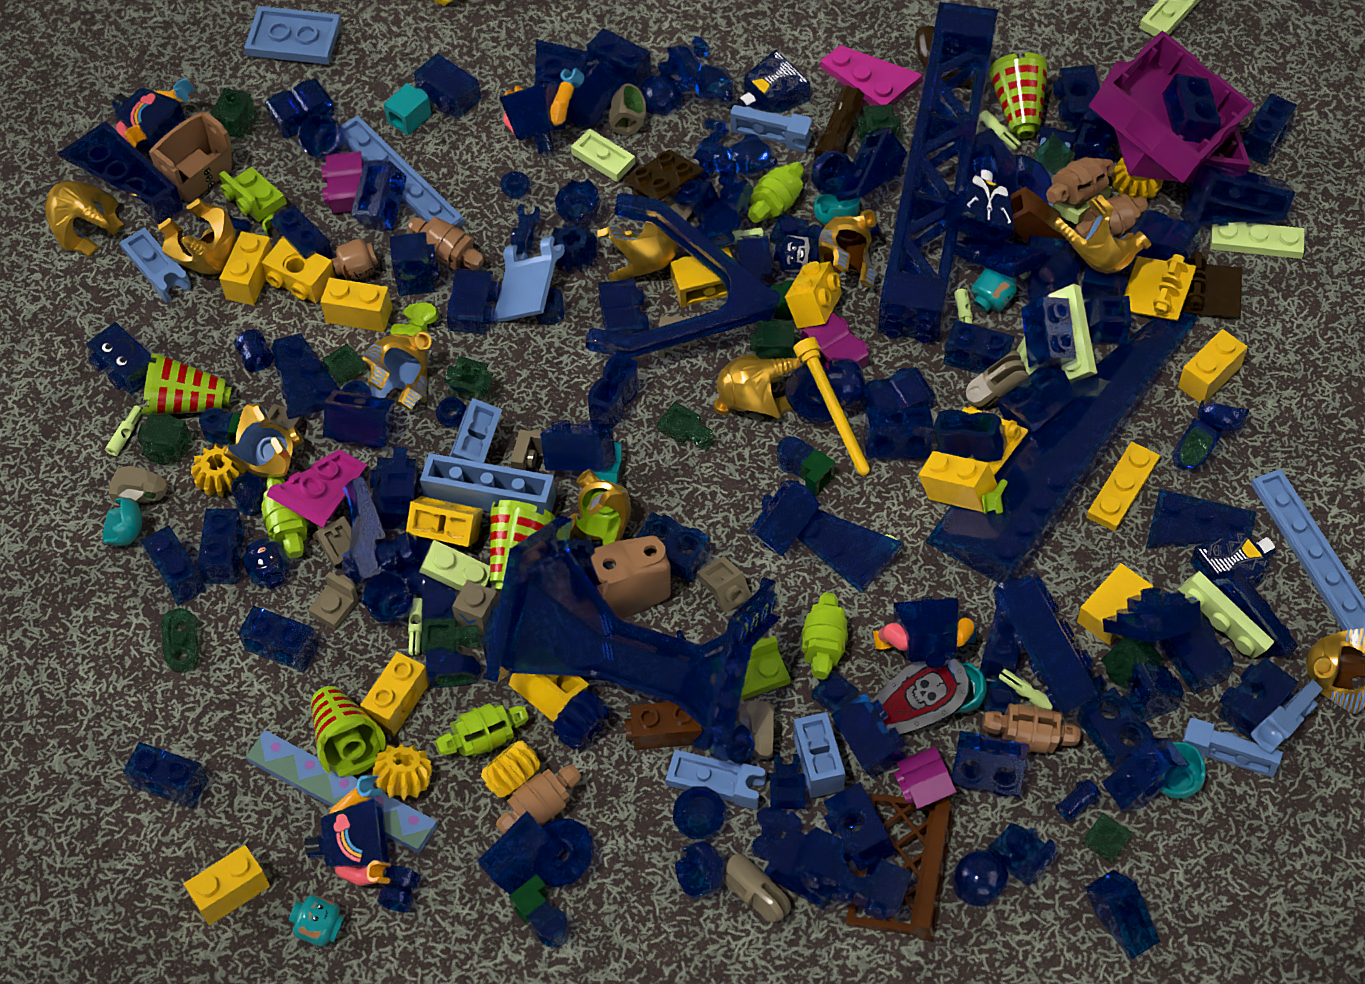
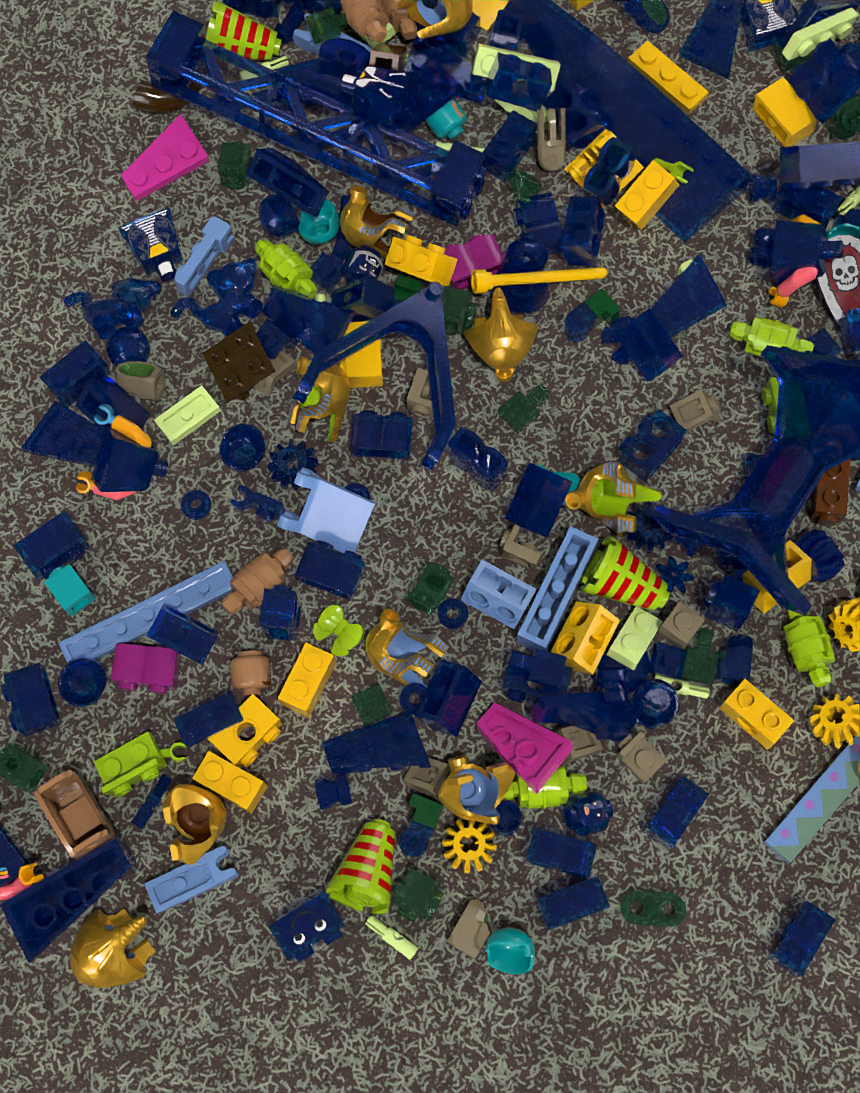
camera: 75 degrees left, 15 degrees up
lime cone [311,686,386,777] -> none
medium nougat piece [591,535,671,623] -> none
dark brown axle [813,86,865,168] -> none
none -> clear green plate [508,166,542,204]

